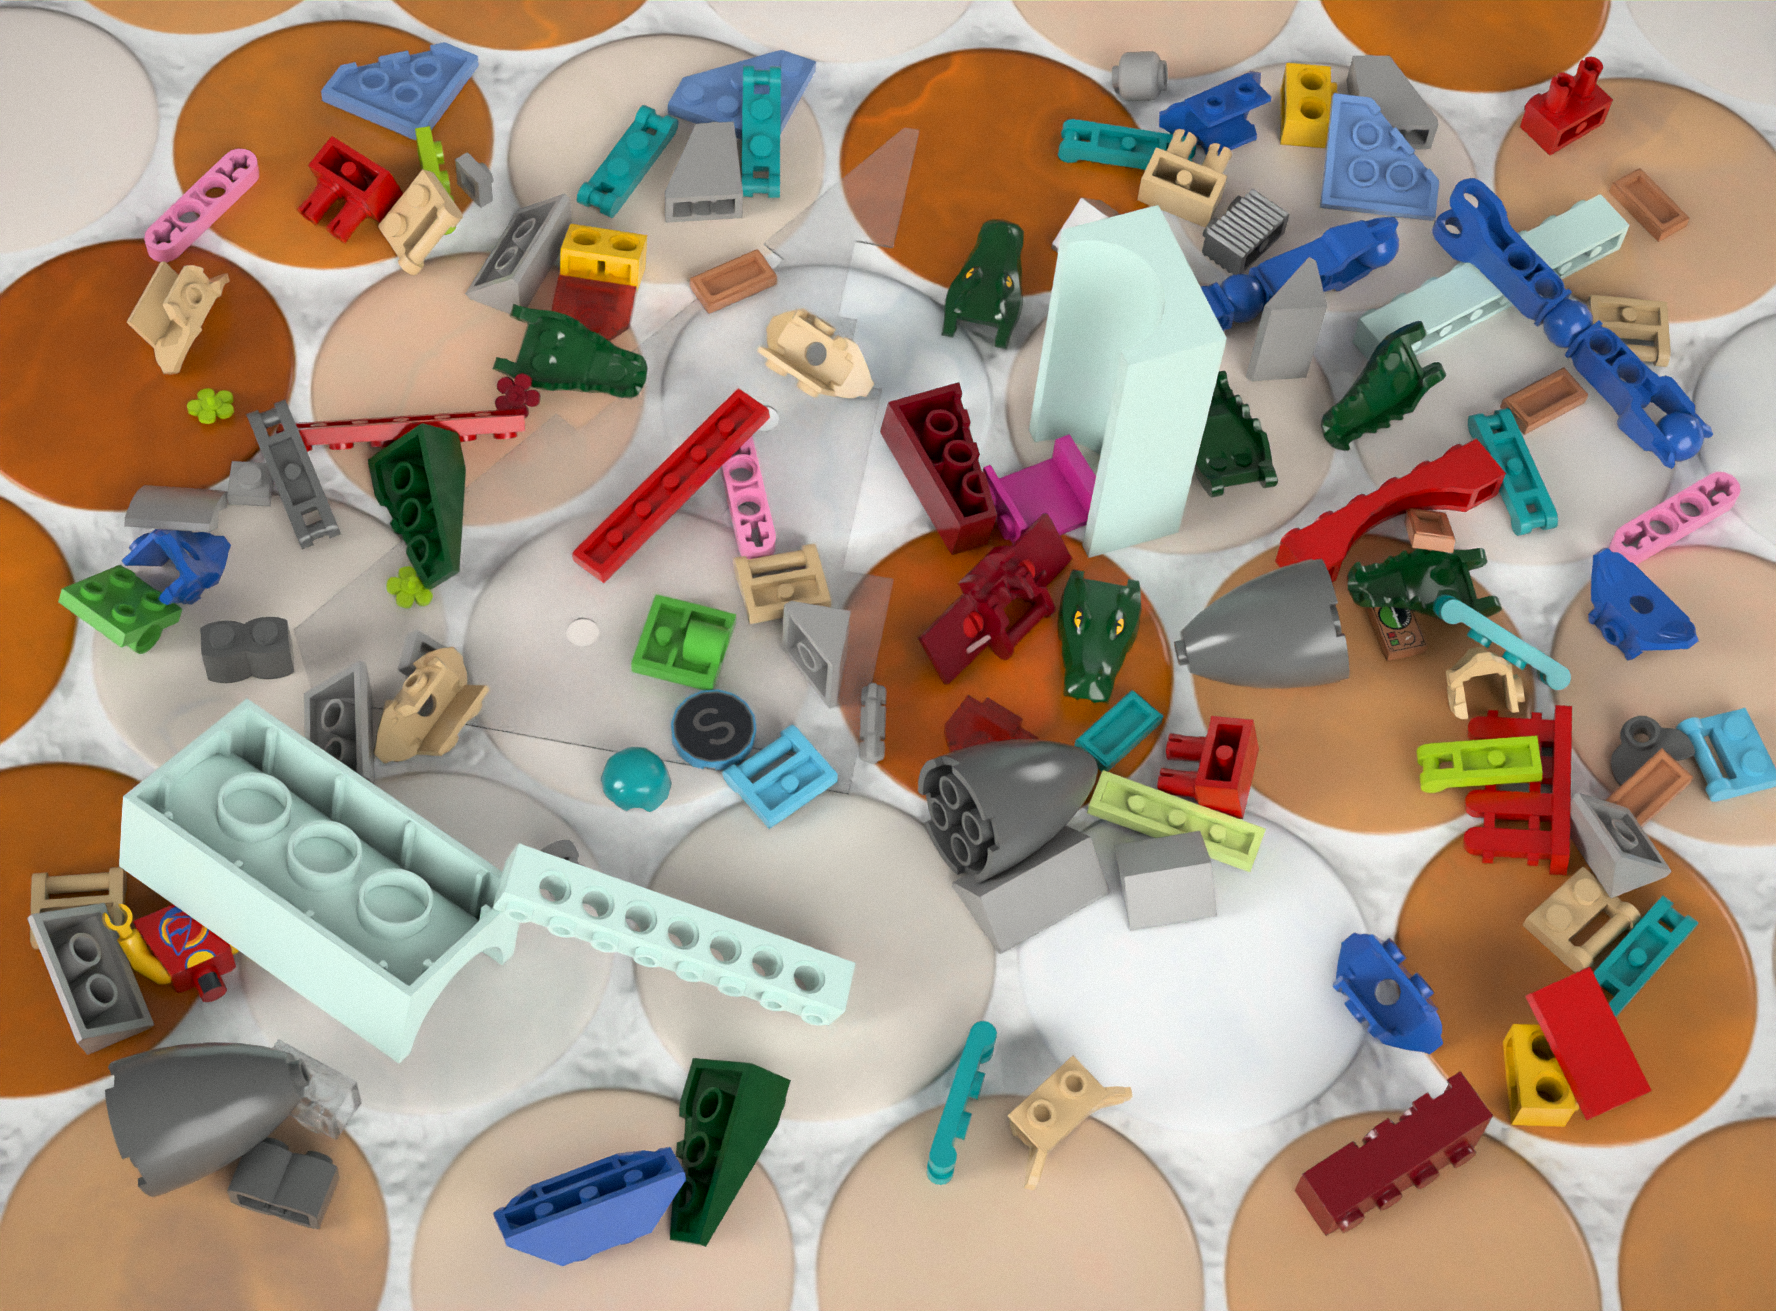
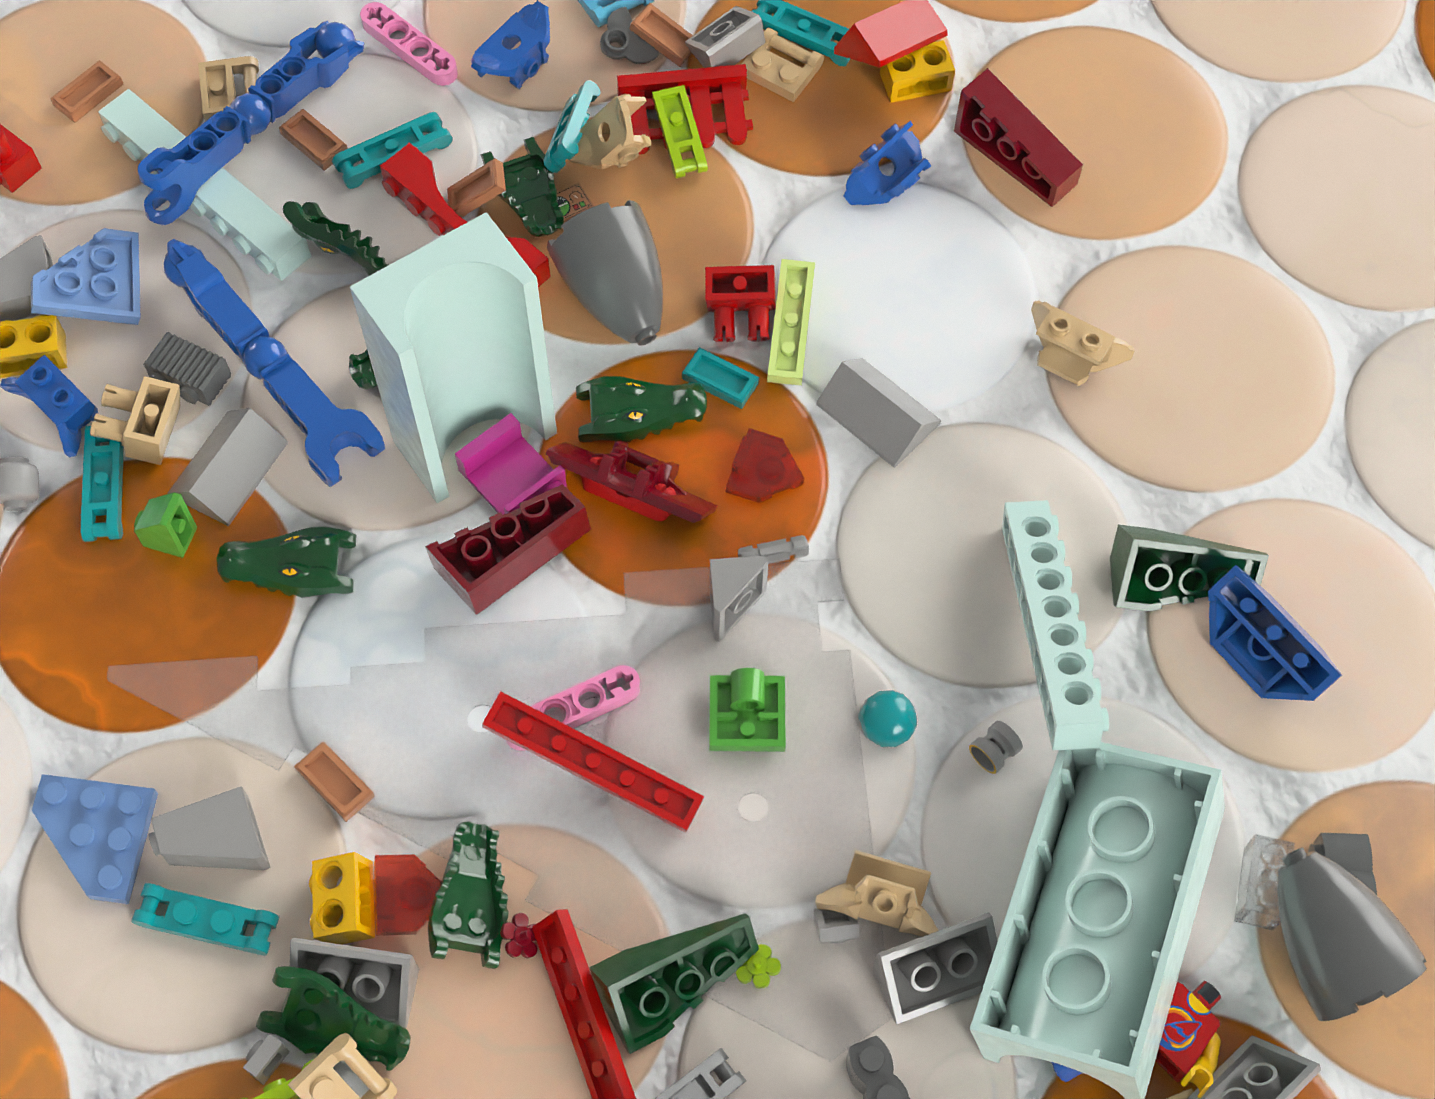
camera: 100 degrees left, 5 degrees up
black tile [671,689,756,770] -> none
medium azure plate [722,724,838,829] -> none
tan plate [733,543,831,624] -> none
teal plate [742,65,781,198] -> none
tan piece [757,308,874,399] -> none
dark grey cylinder [918,739,1098,883] -> none
teal plate [926,1021,997,1185] -> none
slope [1114,831,1217,931] -> none
light grey slope [1246,257,1327,381] -> none
none -> bright green slope [134,492,198,558]
none -> dark green animal [256,966,411,1071]

